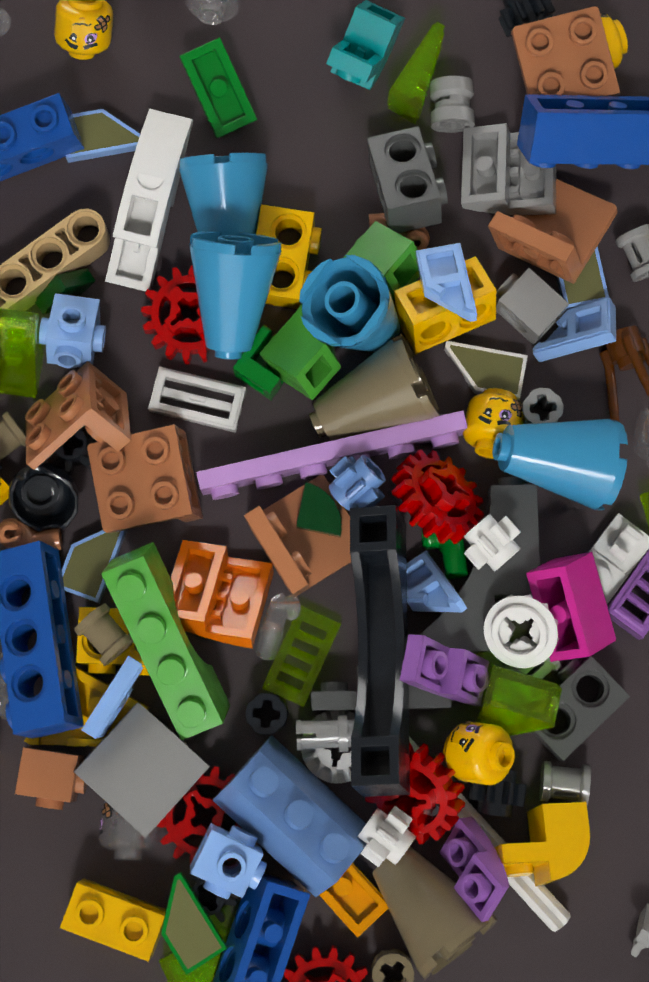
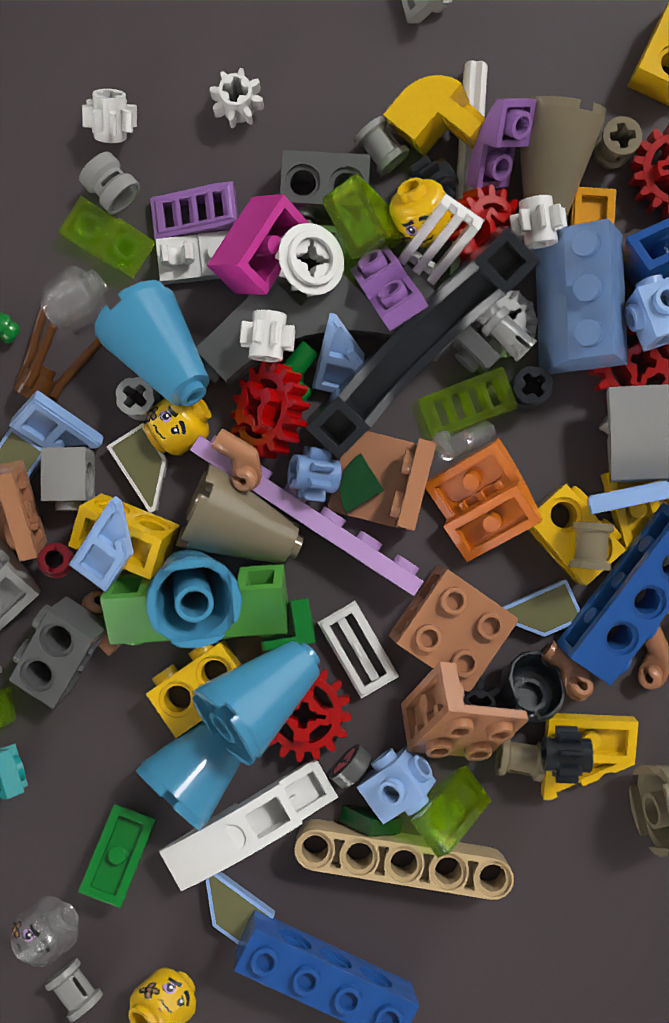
camera: 135 degrees left, 5 degrees up
bright green arch [101,542,231,740] -> none
none -> dark red pin [37,543,74,579]
none -> nougat arm [211,428,262,492]
none -> dark grey tile [329,744,371,789]
none -> white tile [398,194,484,285]

